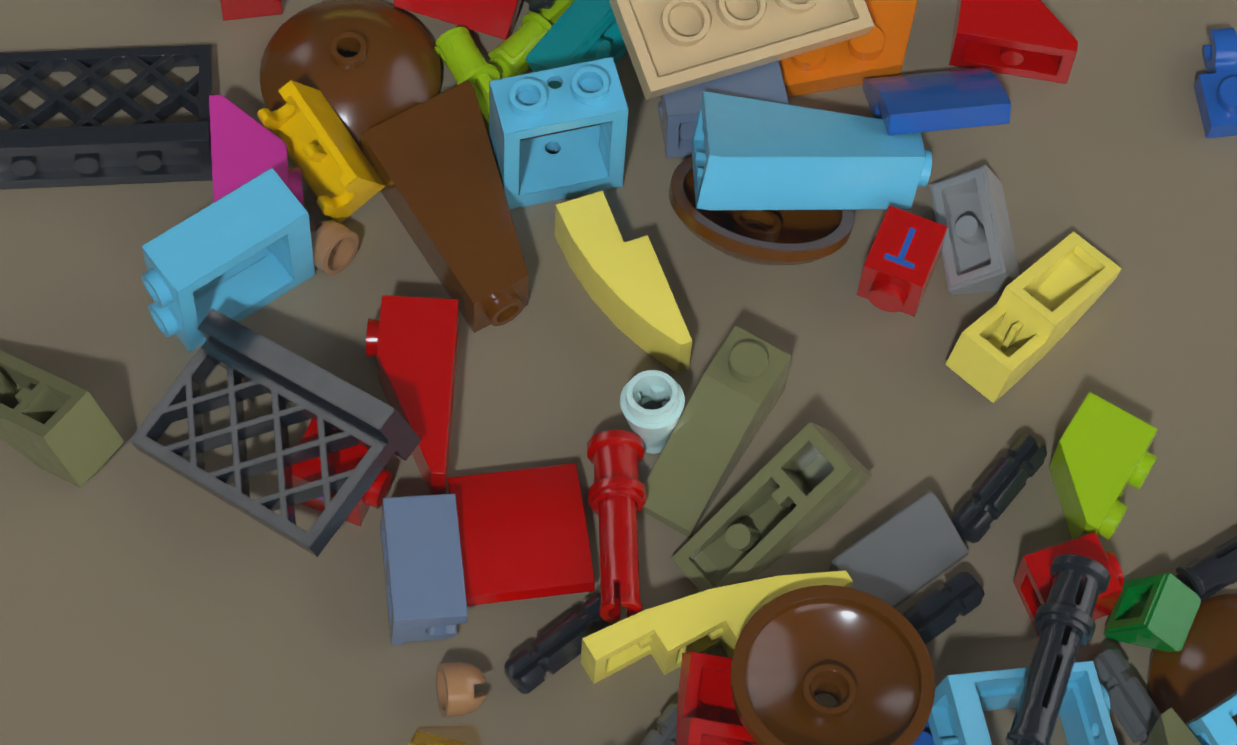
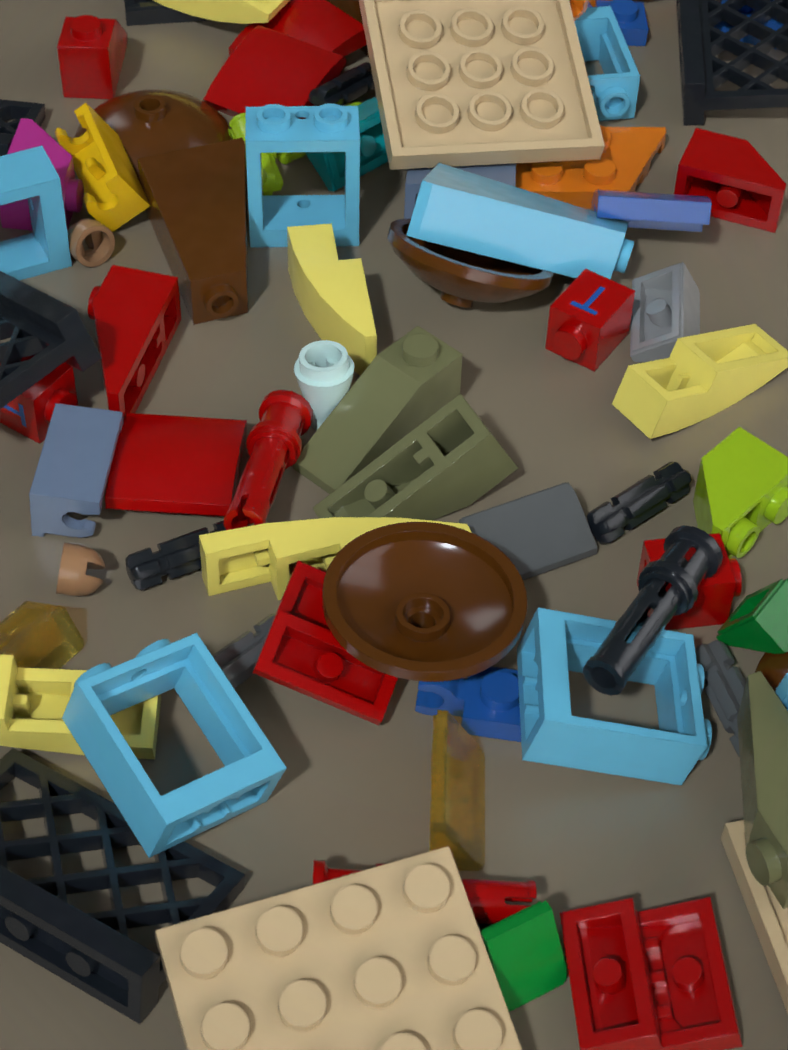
camera: 15 degrees right, 15 degrees down
black axle [902,571,985,645] -> none

